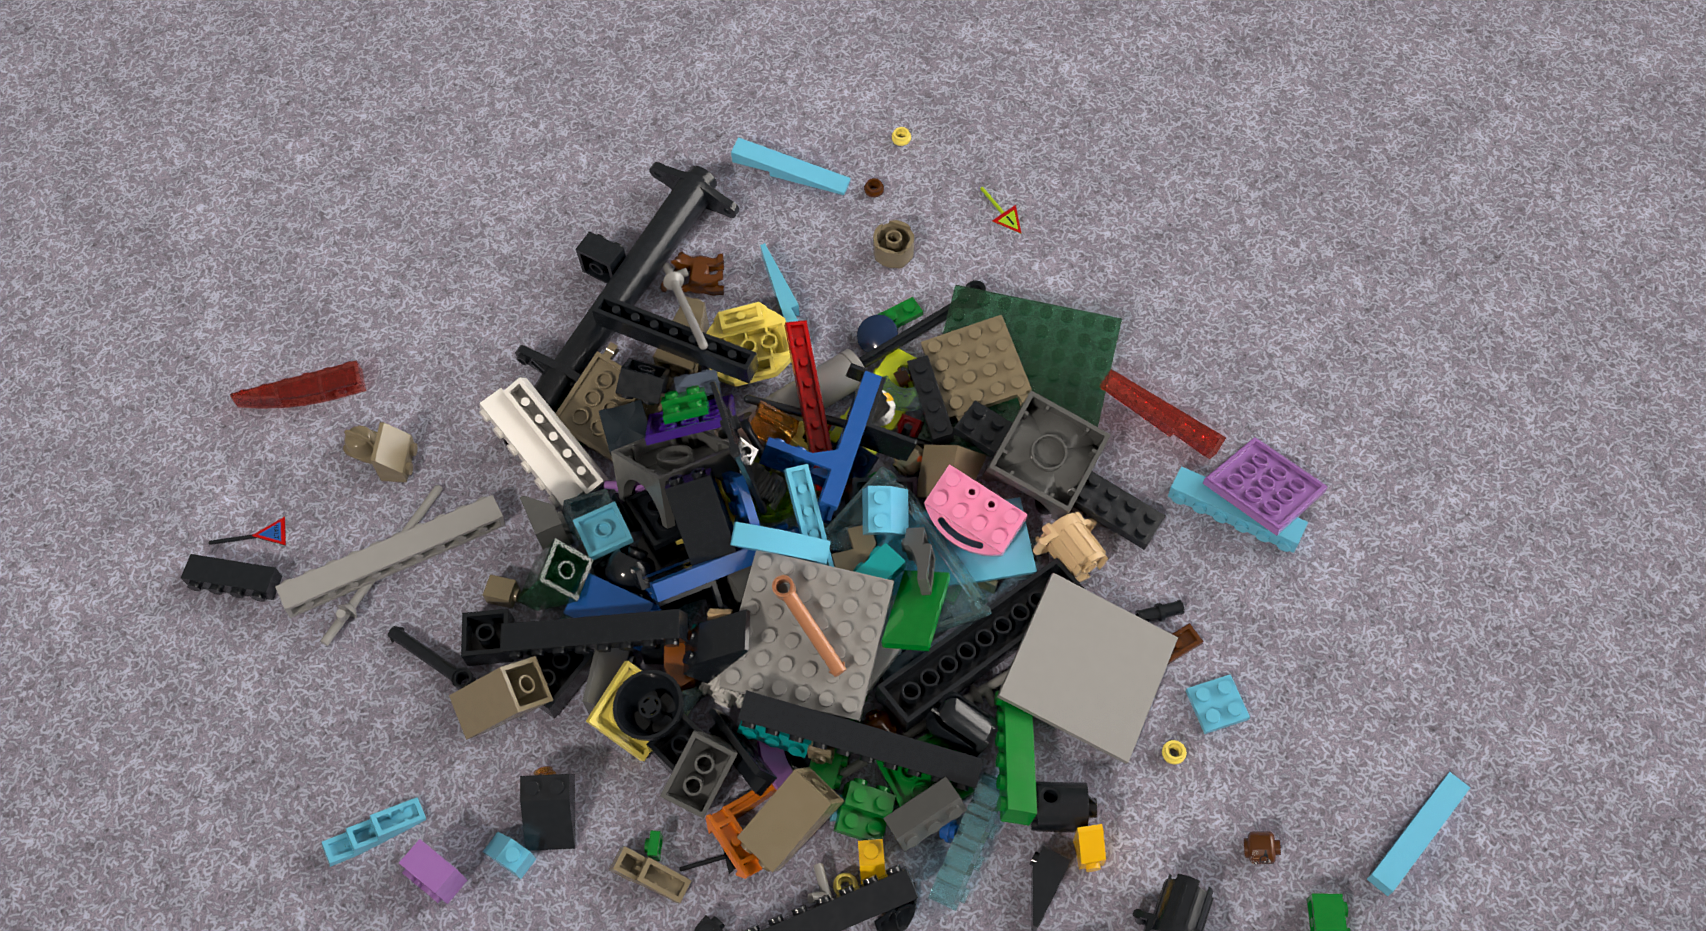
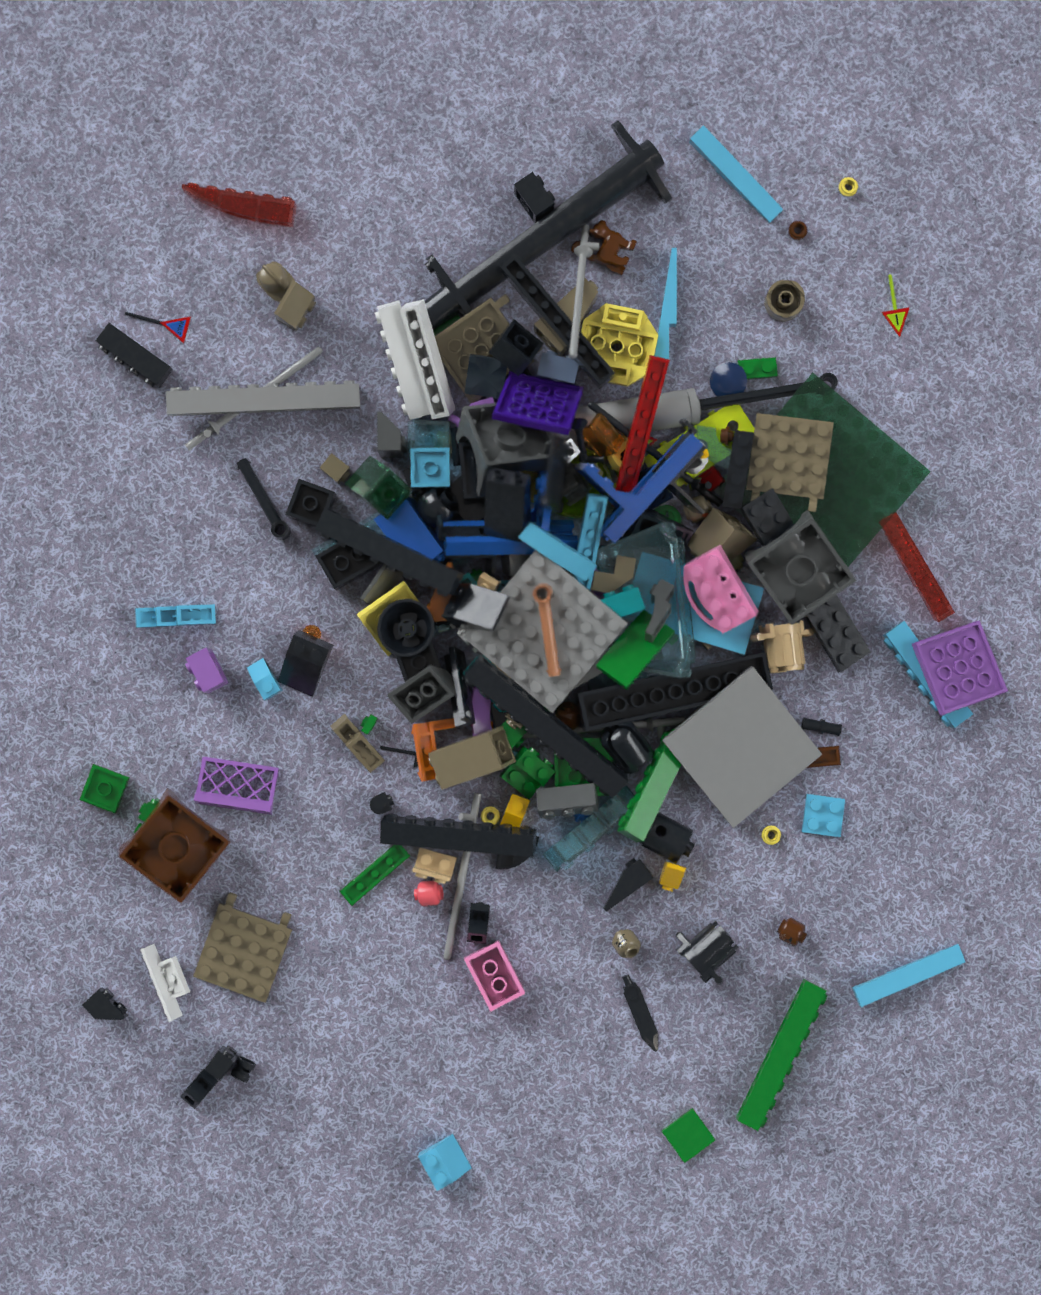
camera: 25 degrees right, 25 degrees up
dark tan slope [449,656,553,740] -> none
green plate [661,385,709,425] -> none
medium azure slope [862,486,909,535] -> none

